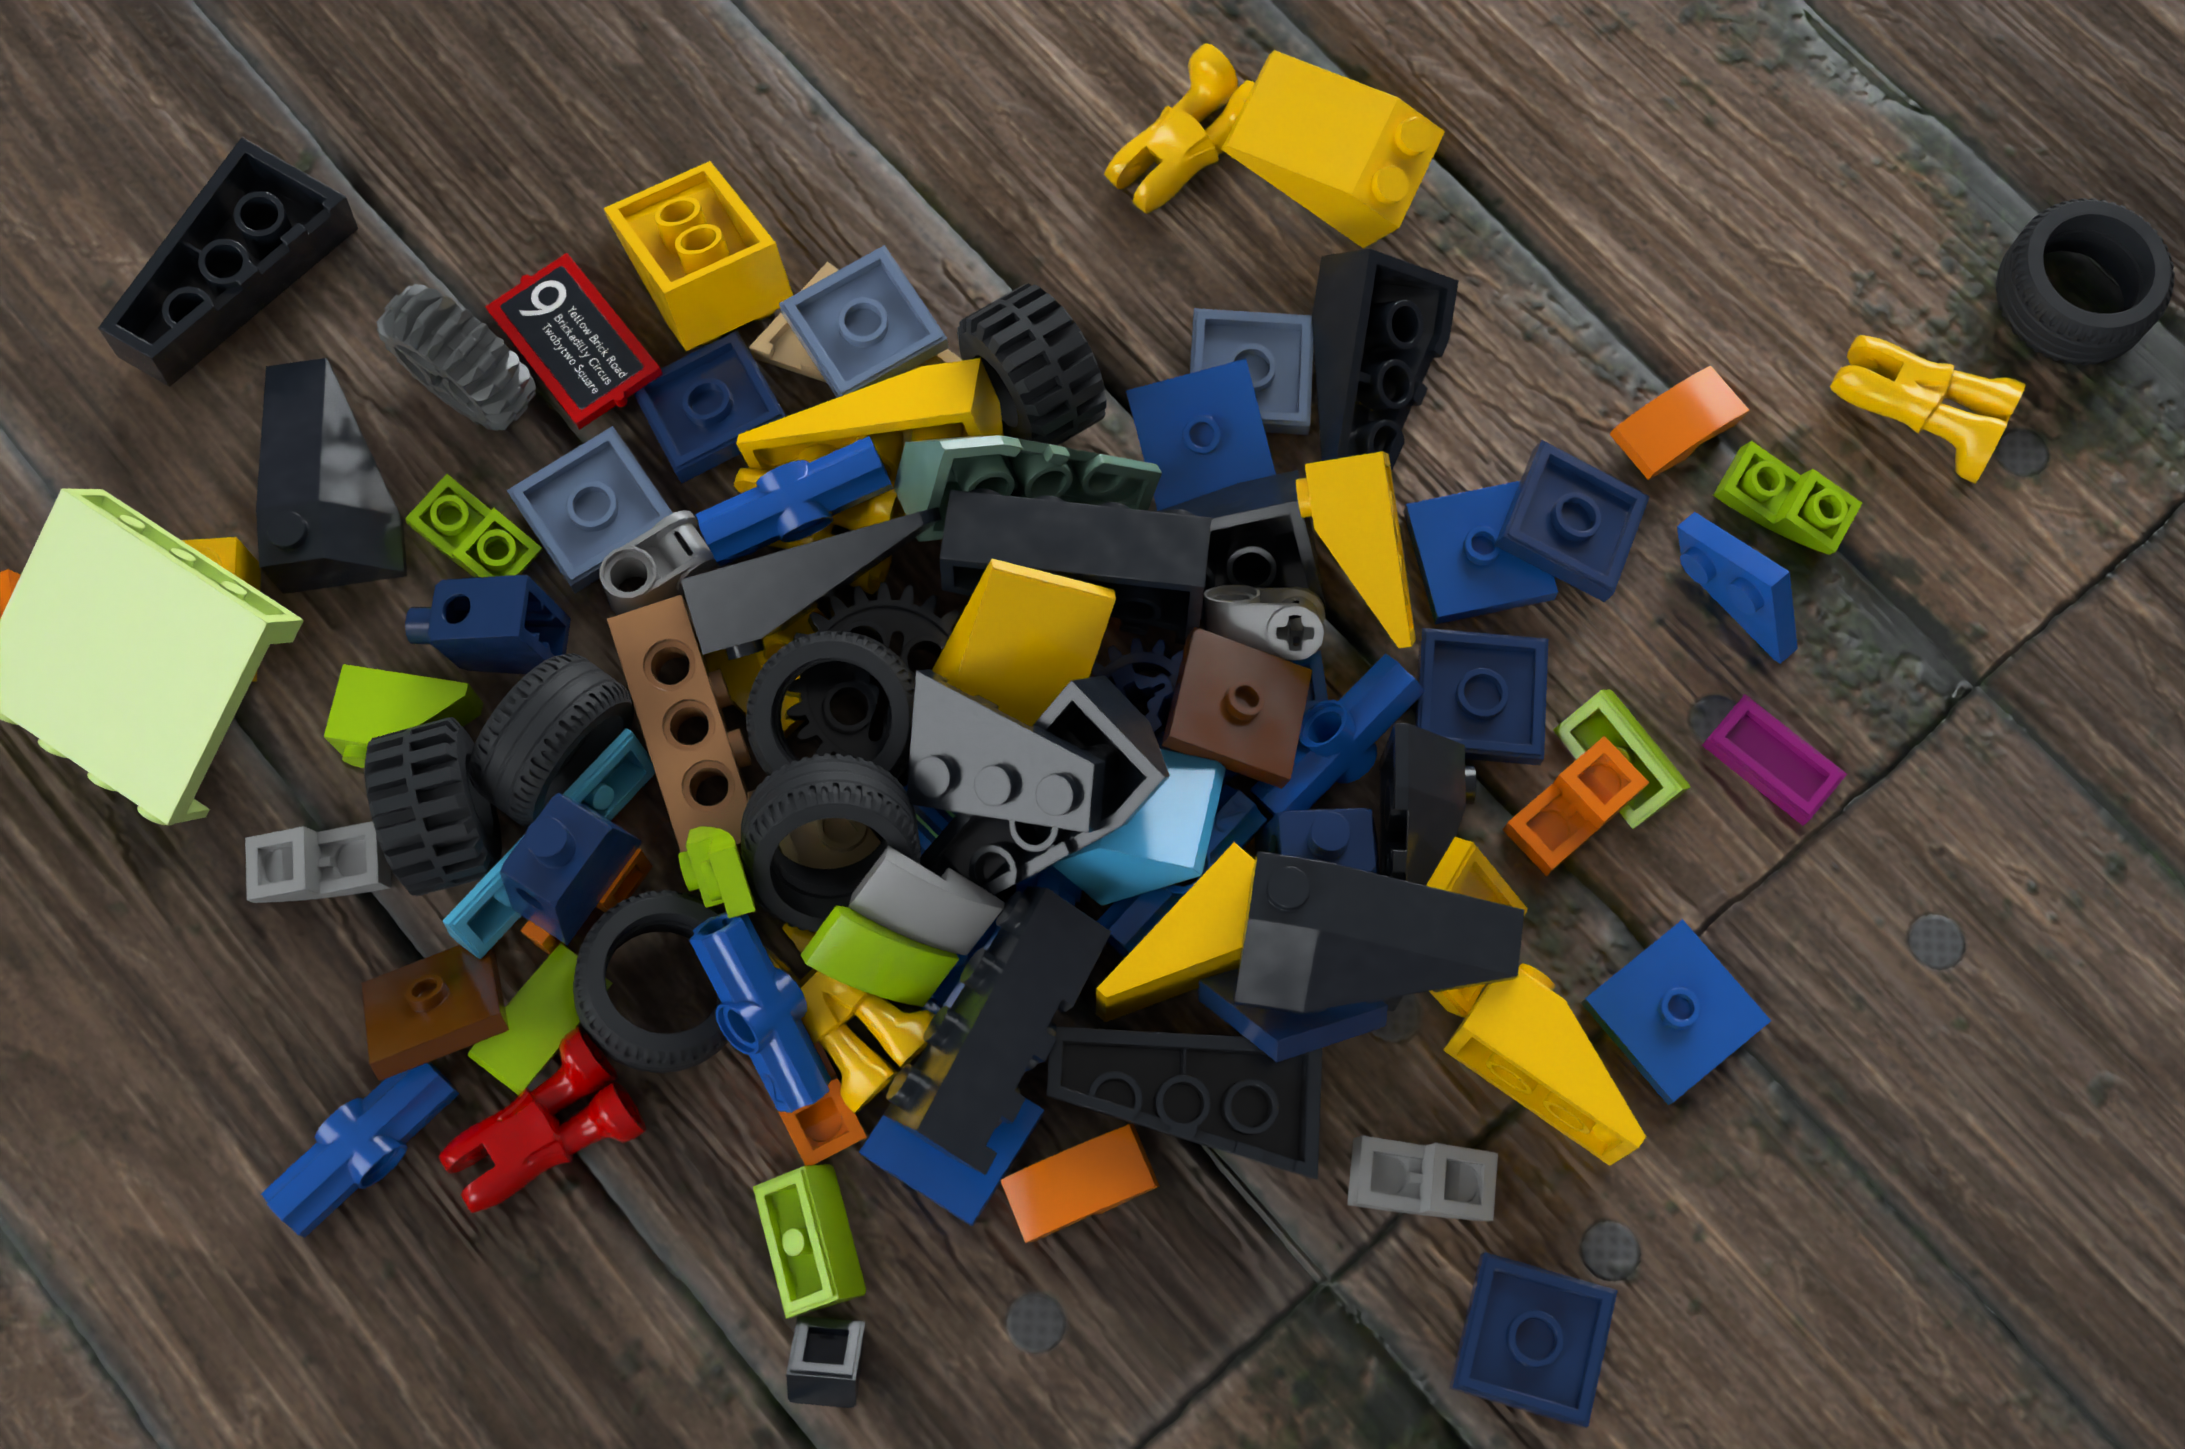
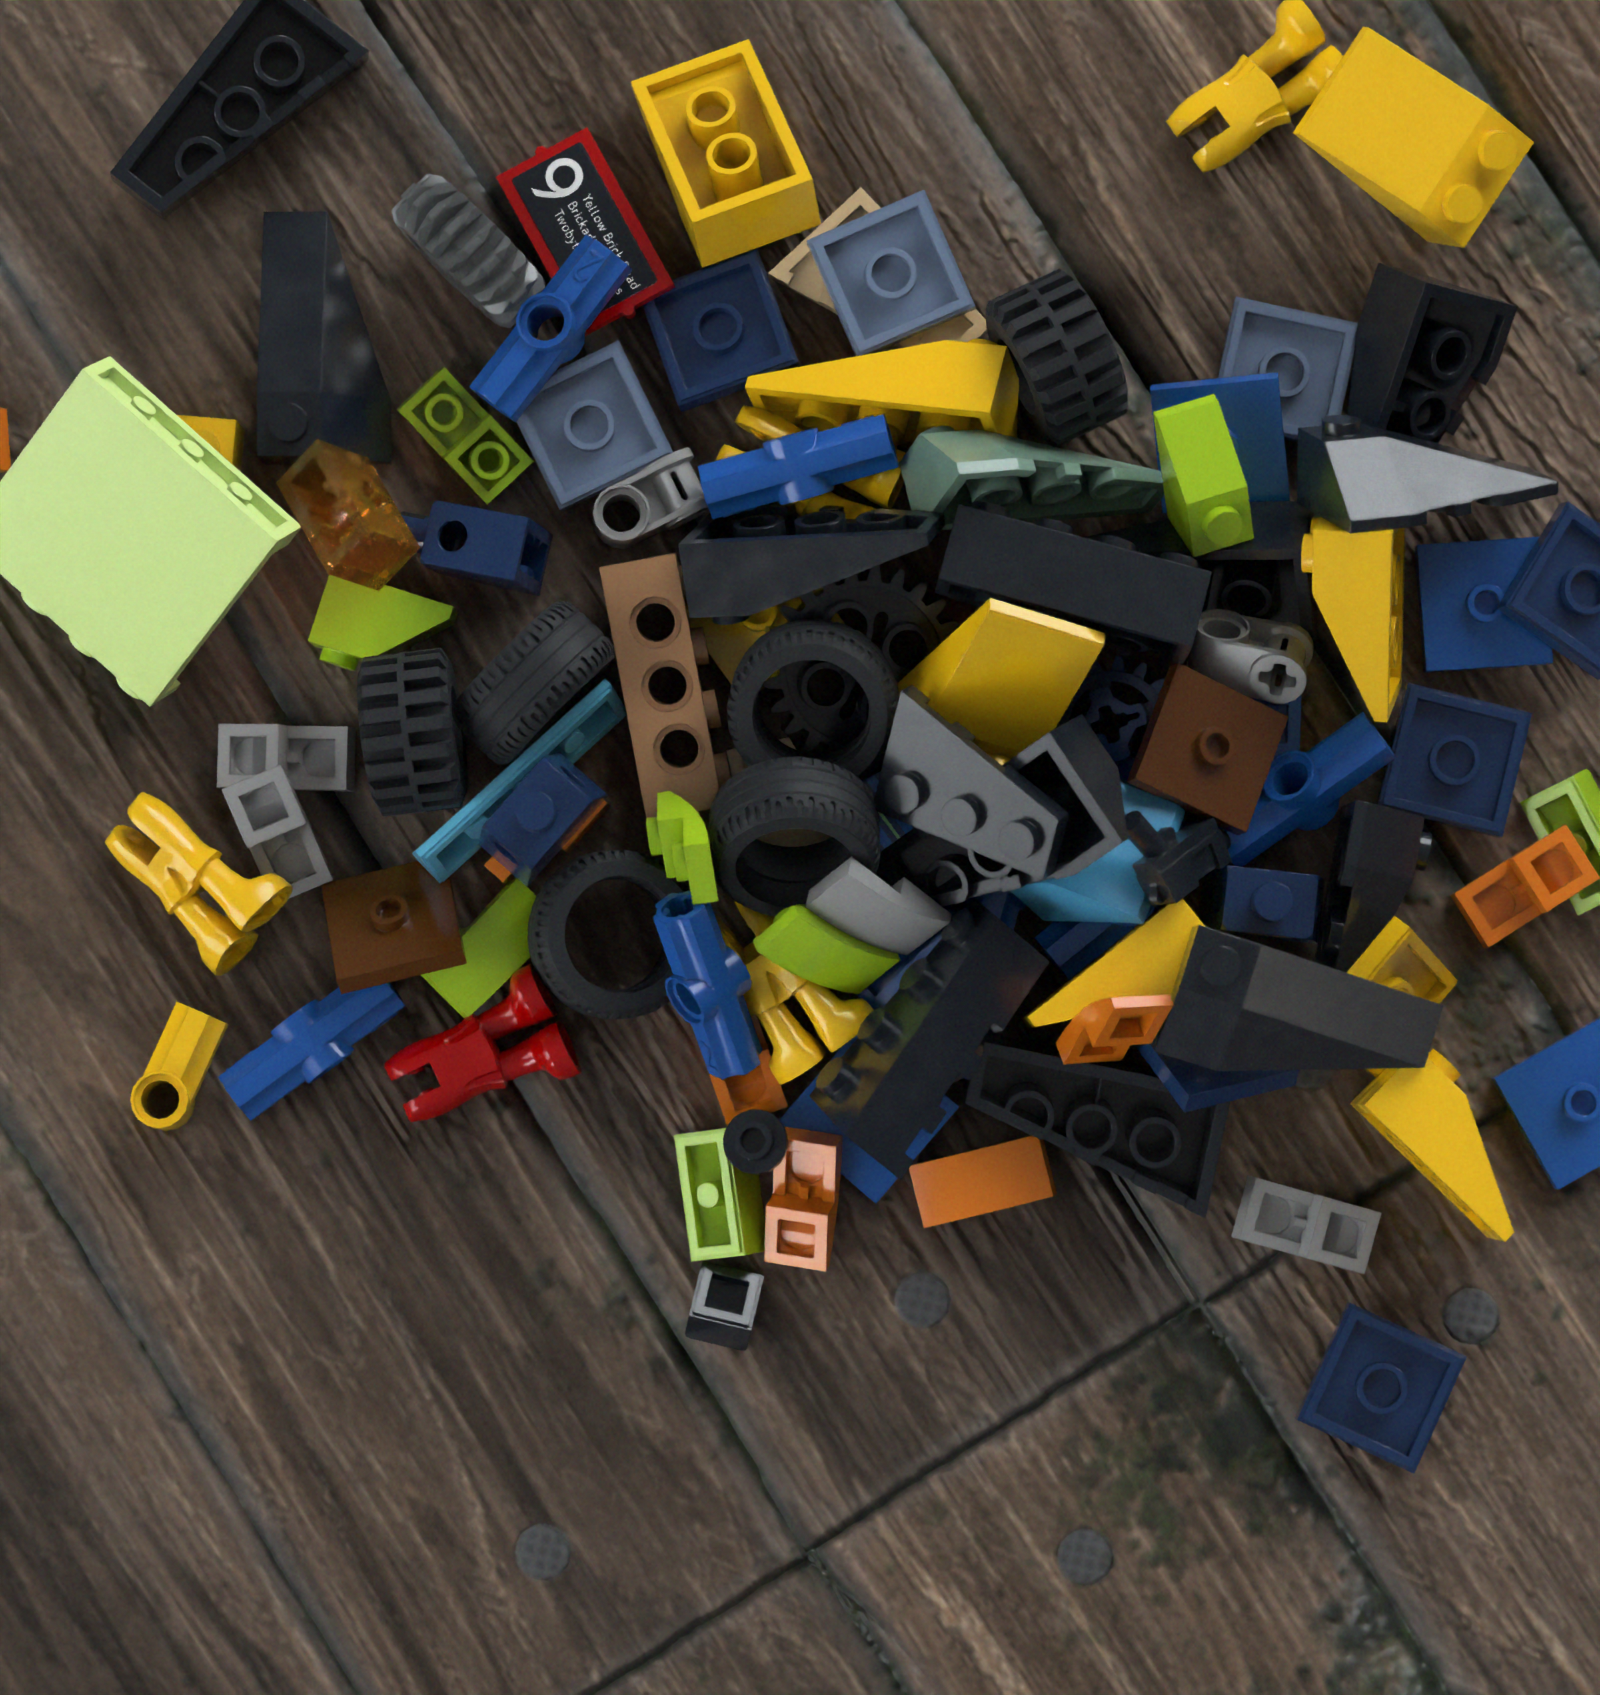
camera: 10 degrees right, 15 degrees up
none -> yellow piece [105,792,293,976]
none -> yellow piece [130,1001,229,1131]
none -> light grey slope [222,764,334,898]
none -> clear orange brick [277,439,420,591]
none -> blue piece [469,235,632,423]
none -> black plate [723,1109,788,1174]
none -> orange slope [764,1127,843,1272]
none -> orange slope [1056,994,1174,1064]
none -> black piece [1125,811,1232,906]
none -> lime slope [1153,394,1254,557]
none -> wedge [1297,415,1559,534]

